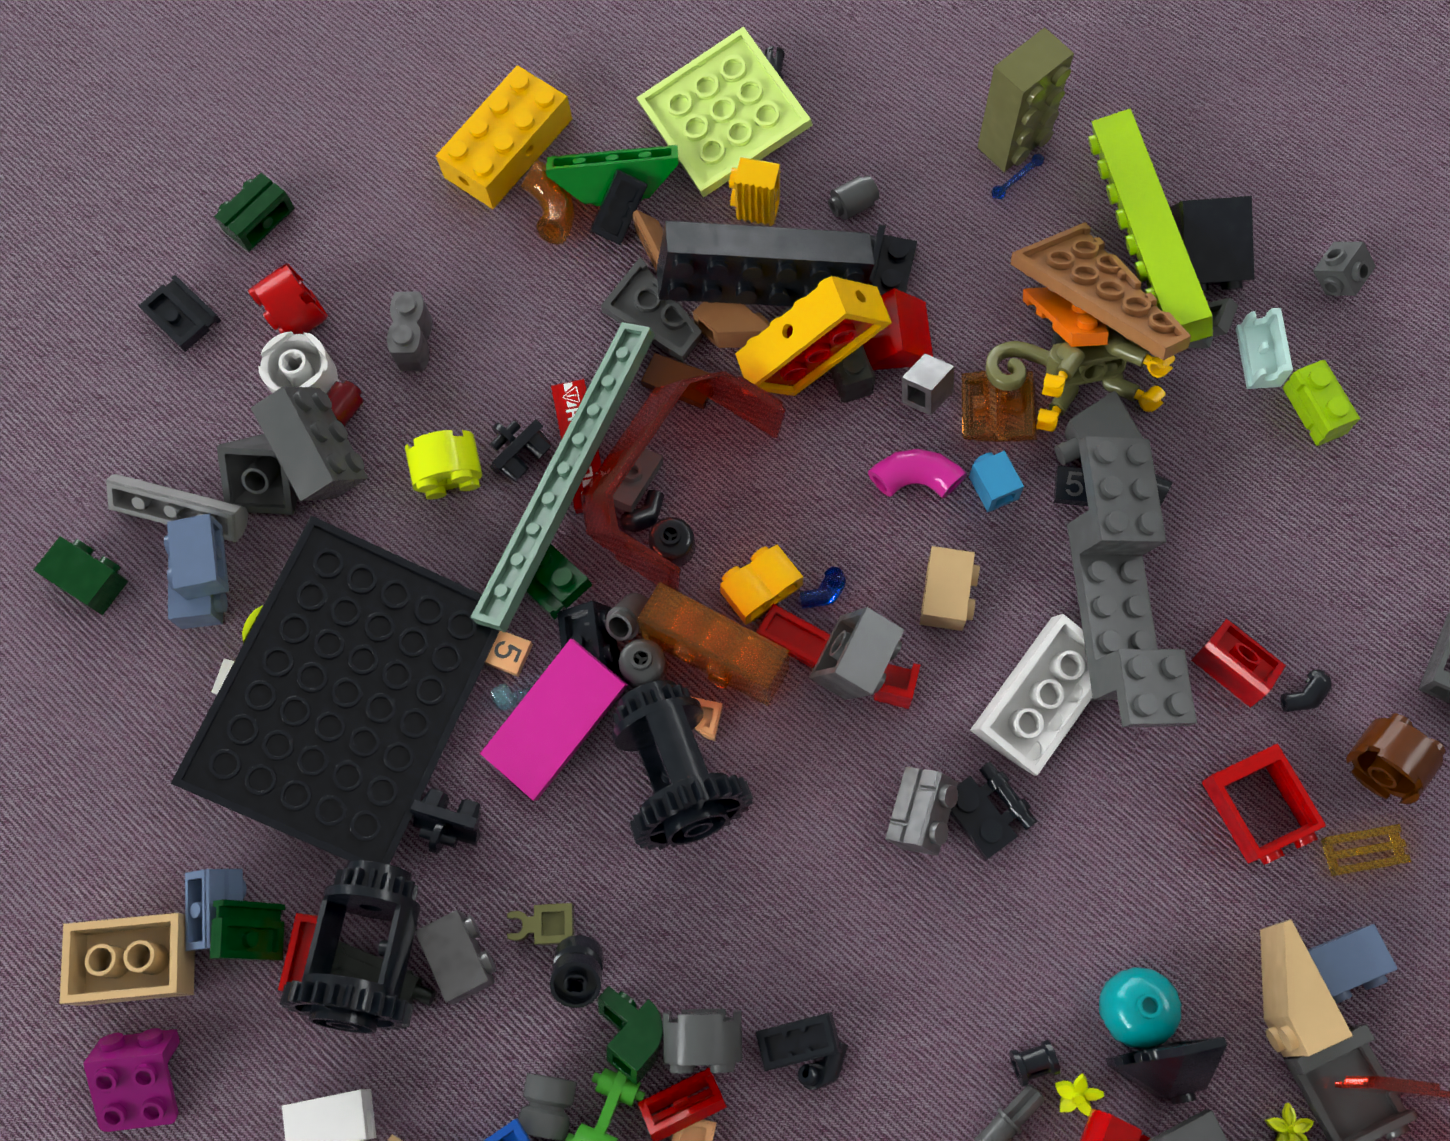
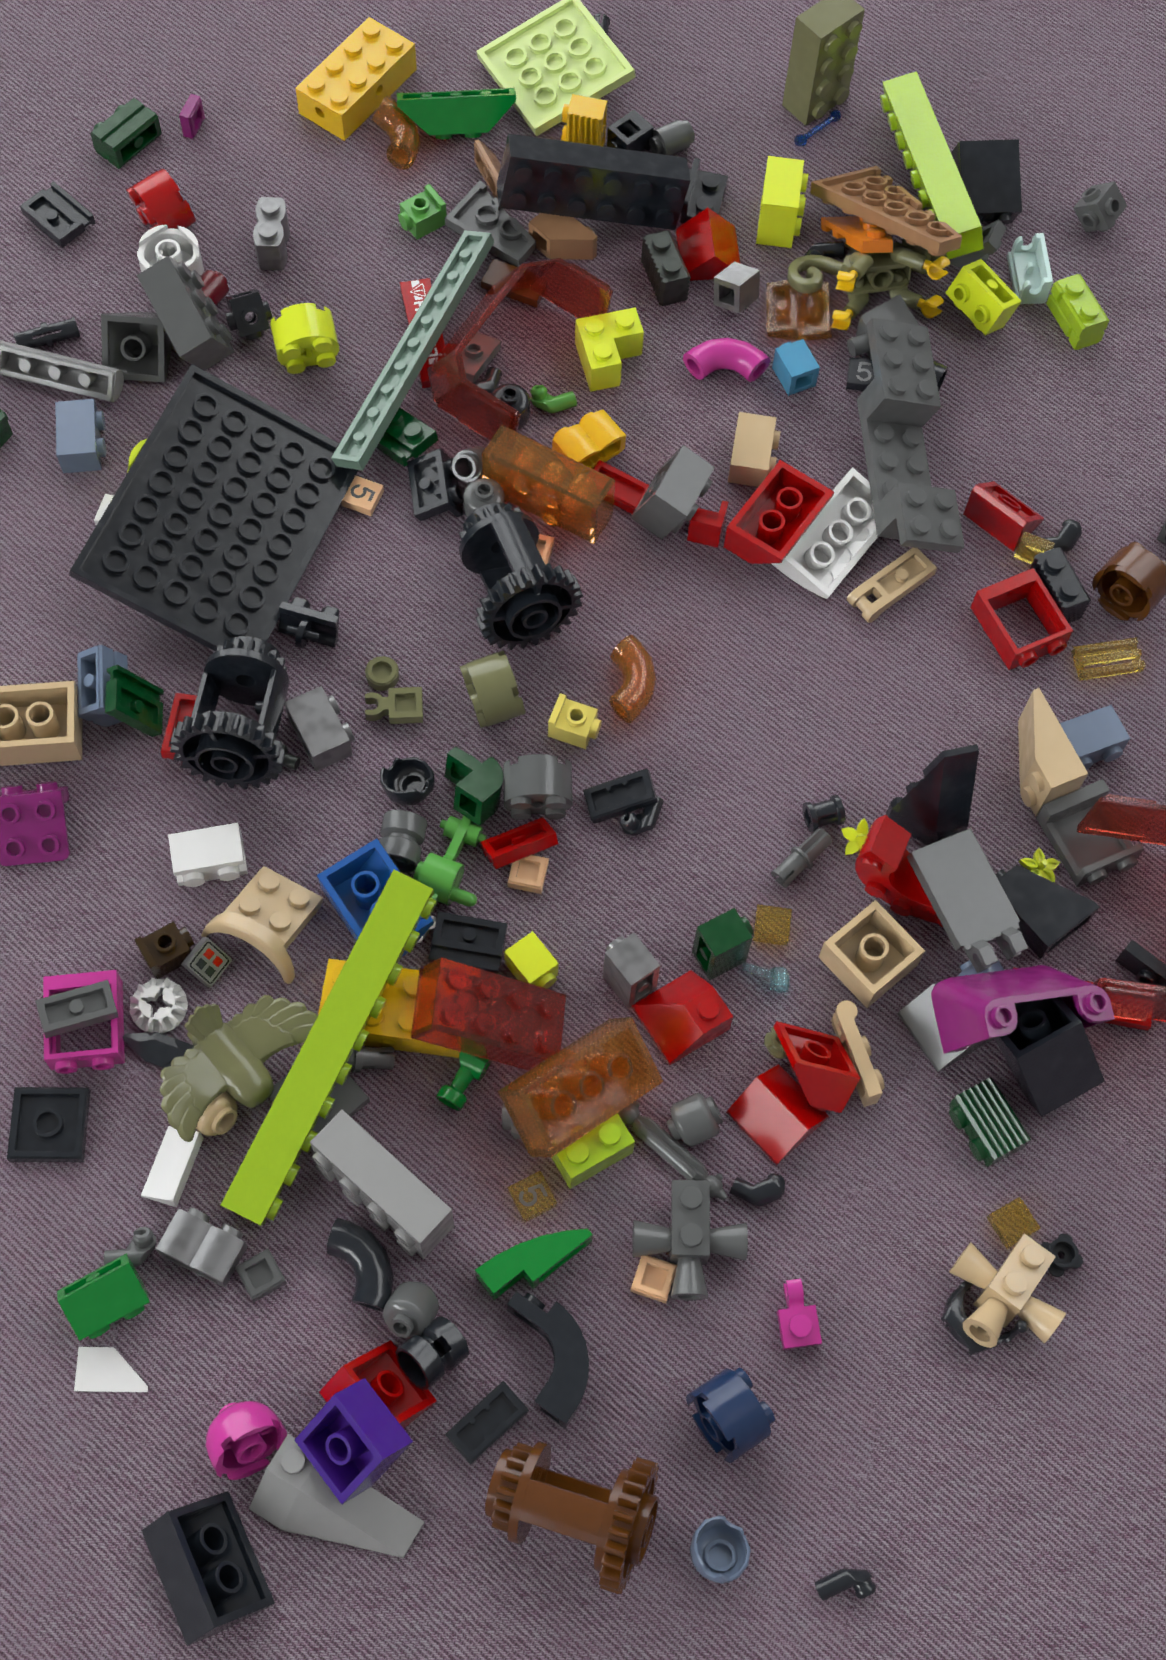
camera: 10 degrees left, 5 degrees down
sand blue brick [164,513,229,600] -> none
dark pink tile [480,639,628,801] -> none
black hips [490,419,552,482] -> none
clear light blue hand [491,684,532,711] -> none
black wheel [549,935,604,1008] -> none
black plate [590,169,648,245] -> none
yellow brick [735,276,892,396] -> none
clear blue arm [800,567,846,609] -> none
flat silver brick [885,767,958,856] -> none
black plate [950,761,1038,861] -> none
teal cylinder [1099,967,1182,1049] -> none
none -> black pin [13,317,80,348]
none -> magenta tile [179,94,205,139]
none -> black brick [225,289,272,340]
none -> olive tile [365,656,399,691]
none -> black hair [380,757,435,806]
none -> bright green brick [398,184,447,240]
none -> olive brick [459,650,526,728]
none -> bright green arm [530,385,577,413]
none -> light yellow brick [548,693,602,749]
none -> neon yellow brick [575,307,644,392]
none -> black brick [607,110,654,152]
none -> clear orange cylinder [609,635,657,723]
none -> red slope [723,460,834,564]
none -> neon yellow brick [756,156,808,248]
none -> black arm [805,241,844,257]
none -> tan plate [846,548,937,623]
none -> neon yellow brick [946,259,1022,336]
none -> clear yellow tile [1014,531,1055,564]
none -> black brick [1030,547,1091,623]

